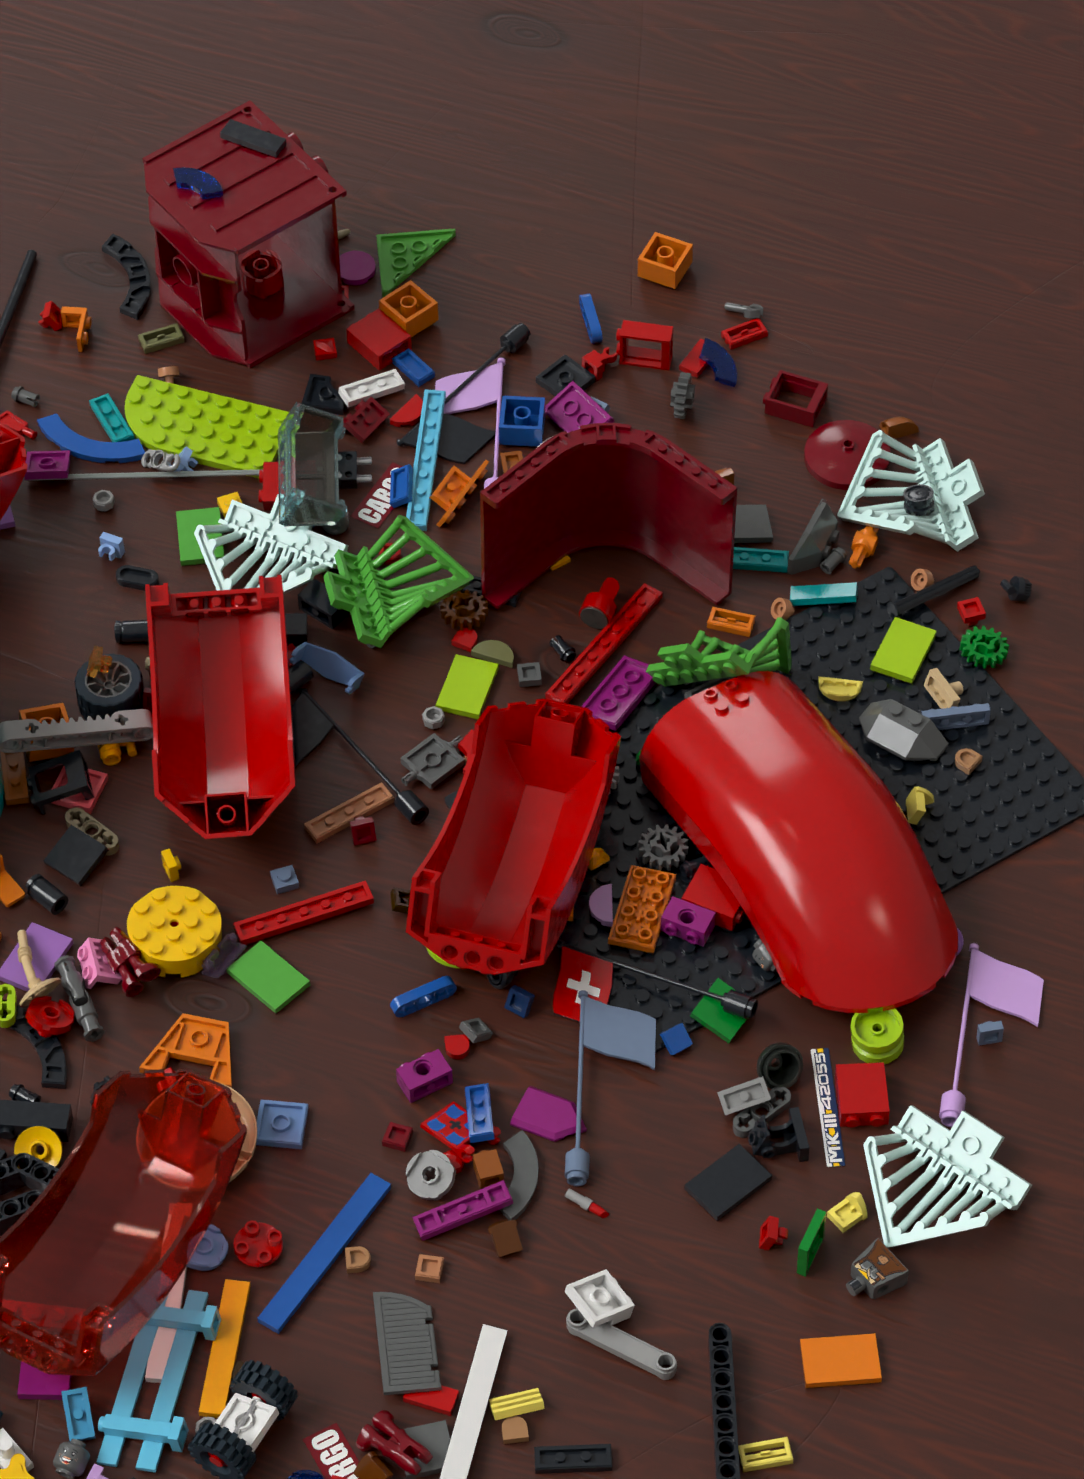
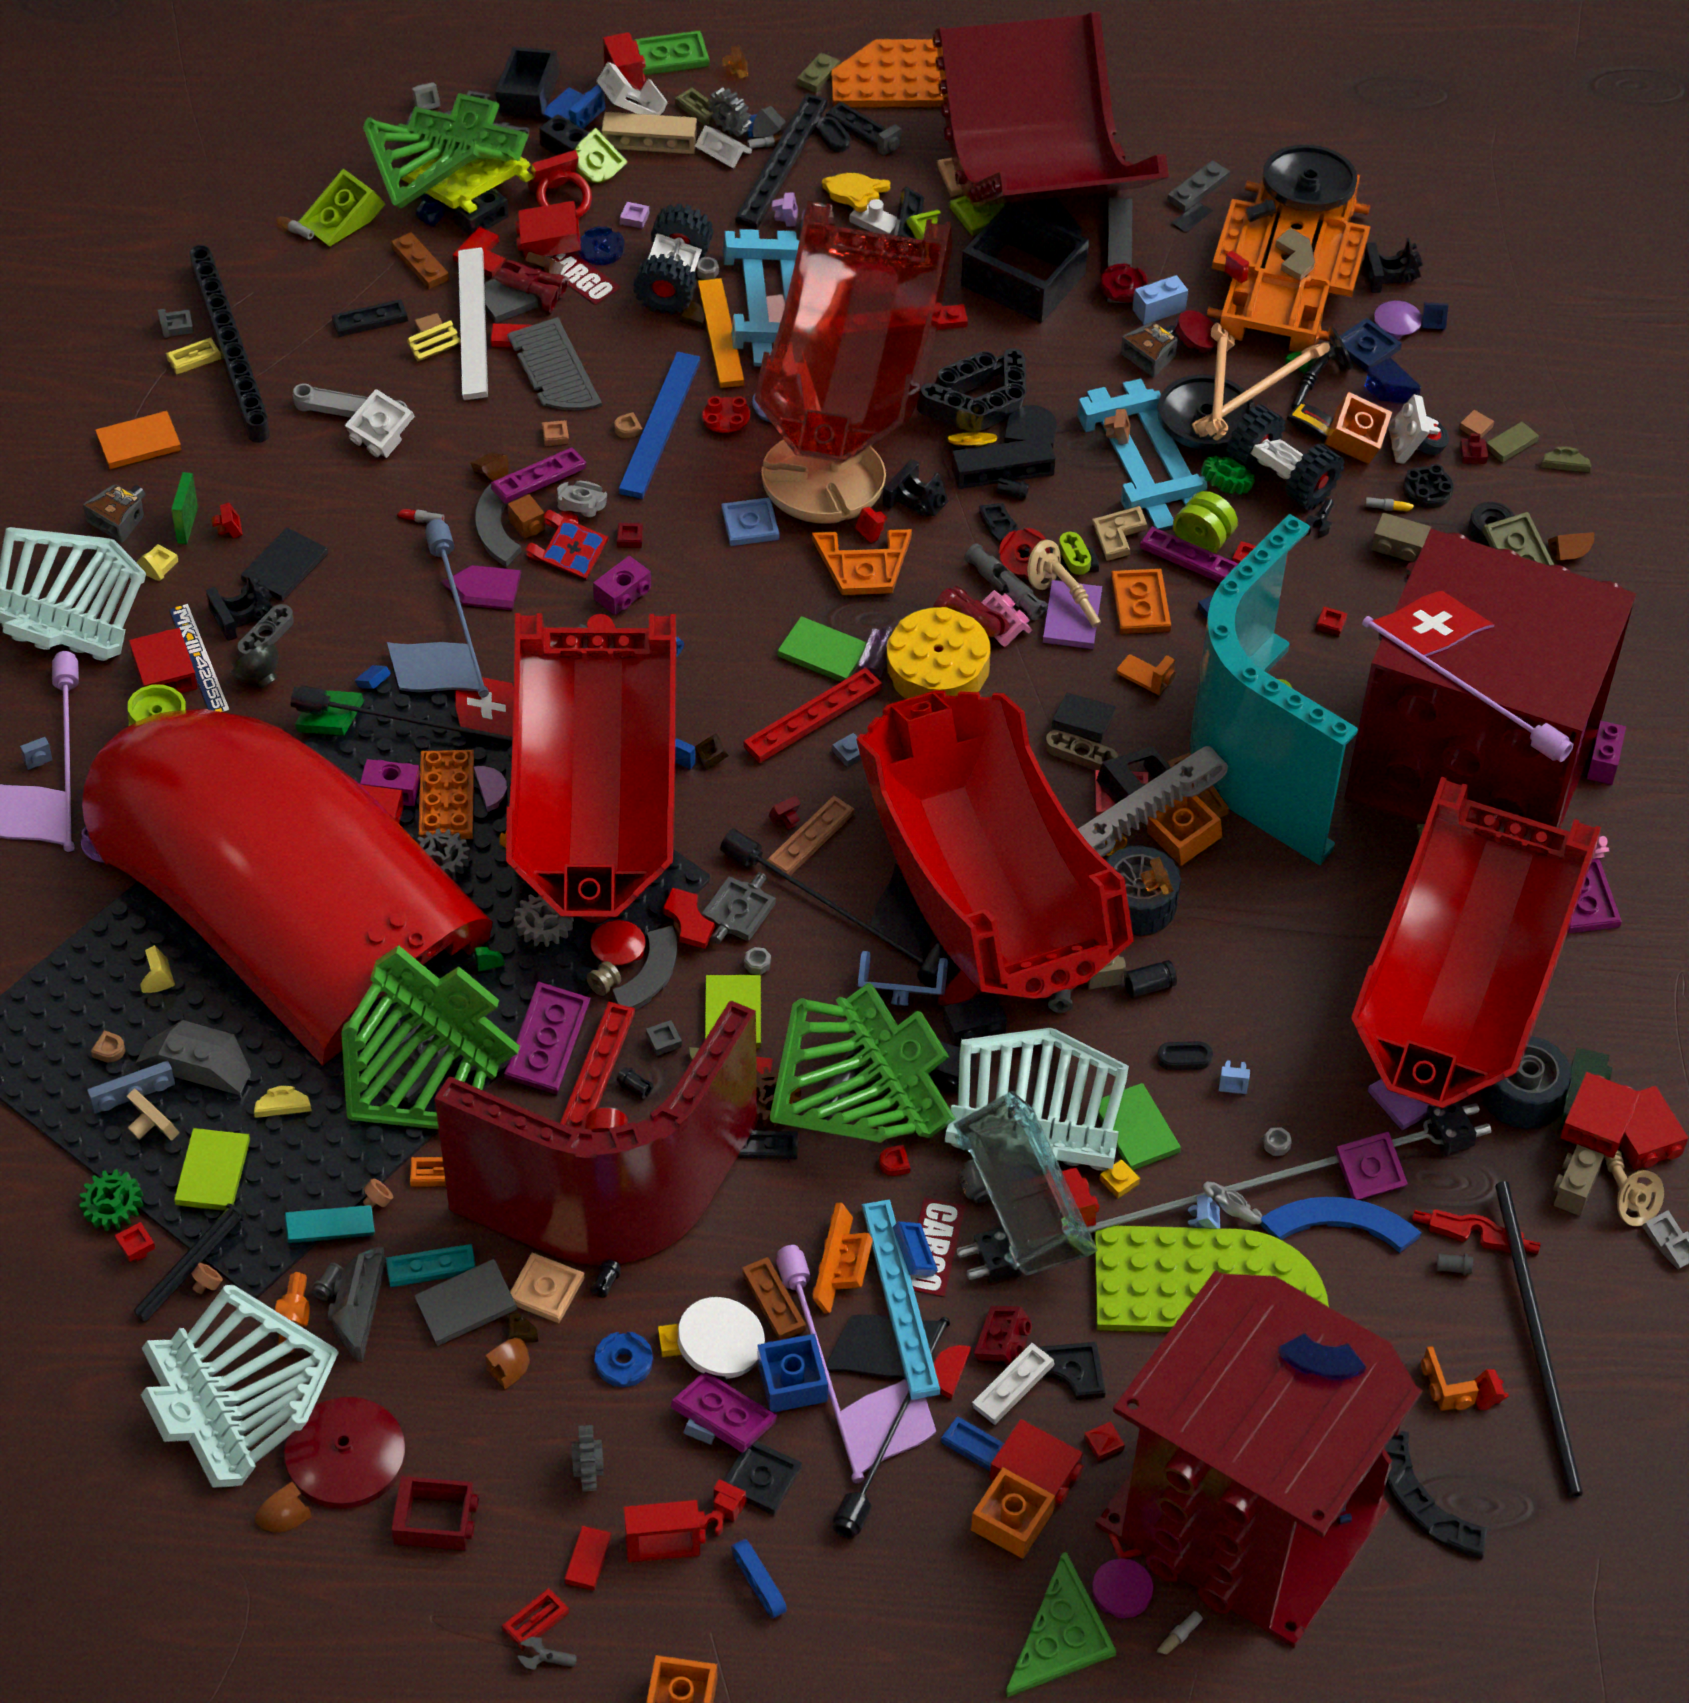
camera: 160 degrees right, 0 degrees up
black piece [24,874,69,915] -> none
teal tile [89,393,135,442] -> none
black tile [220,119,287,157] -> none
blue tile [465,1083,495,1143] -> none
clear blue tile [699,338,737,387] -> none
light grey tile [717,1076,771,1115] -> none
black wheel [903,484,934,516] -> none
black piece [1000,576,1032,601] -> none

